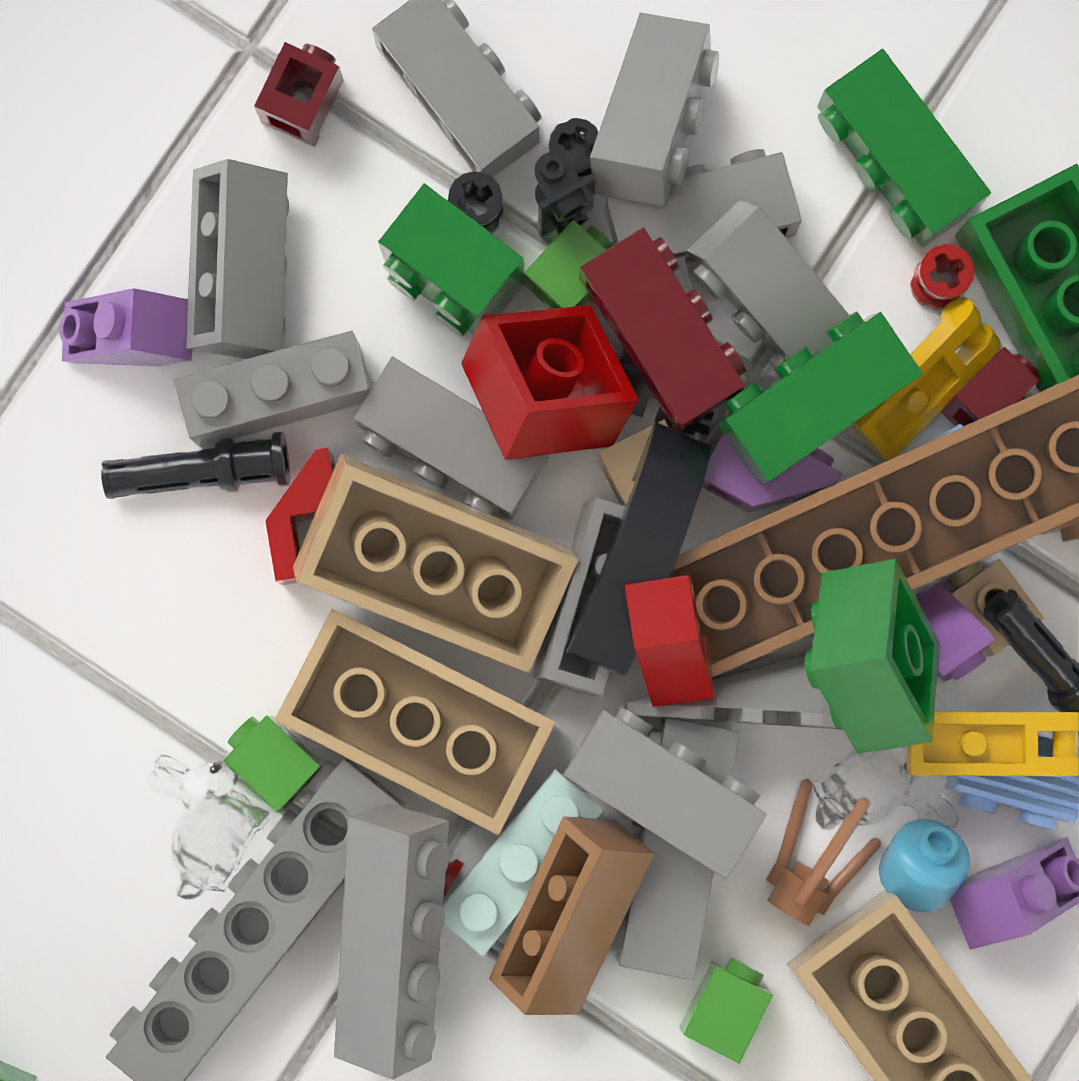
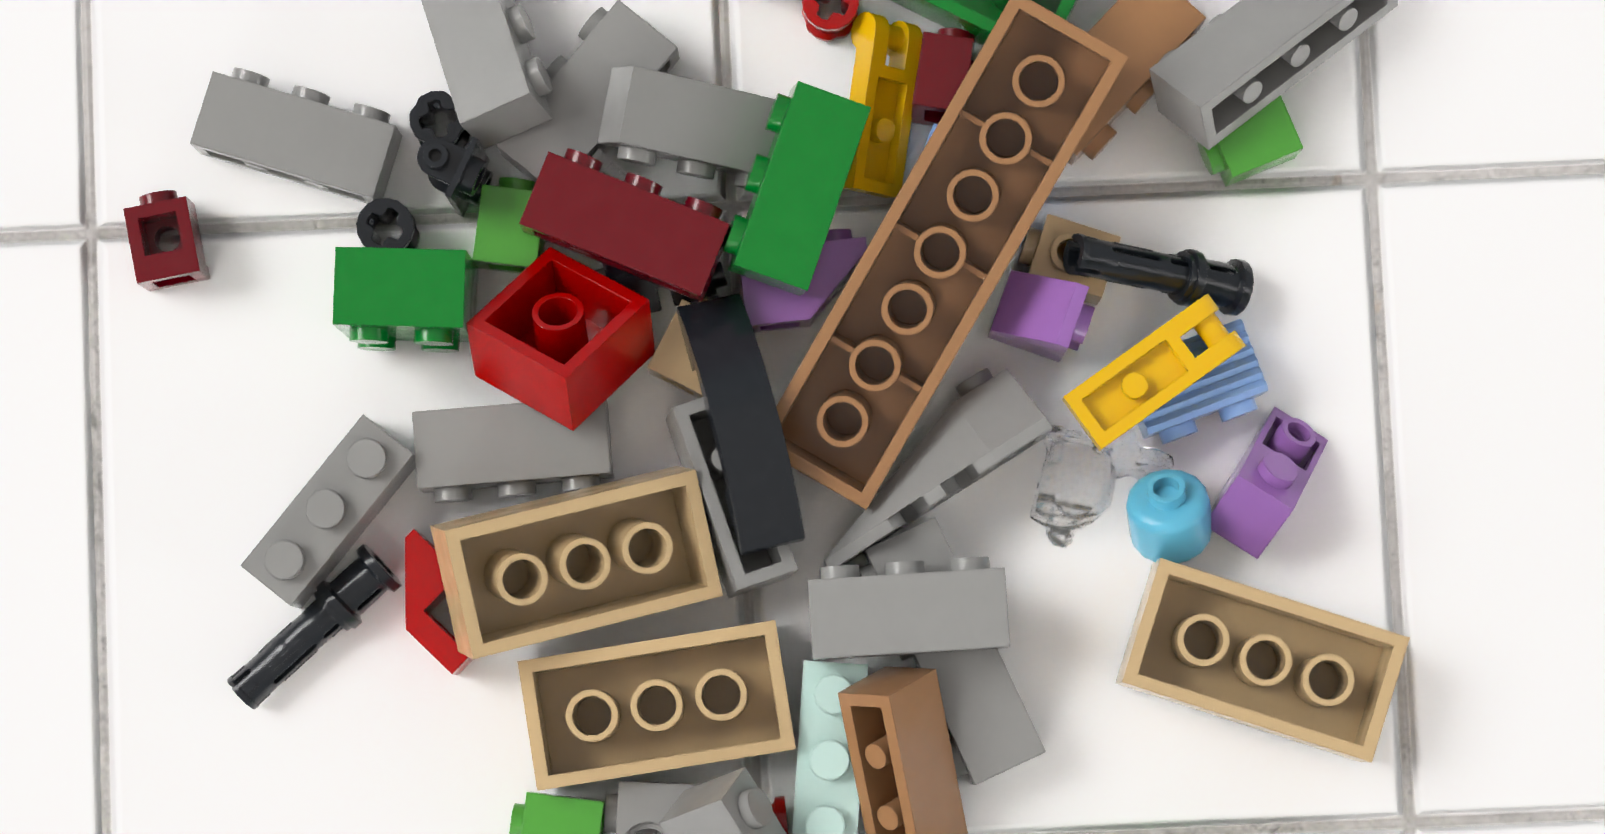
camera: 35 degrees left, 0 degrees up
medium lavender slope [59,288,192,366] -> none
light grey brick [186,159,289,359] -> none
red slope [625,574,716,707] -> none
bright green brick [679,958,773,1064] -> none
nougat plant [766,779,881,926] -> none
green brick [805,558,940,754] -> none

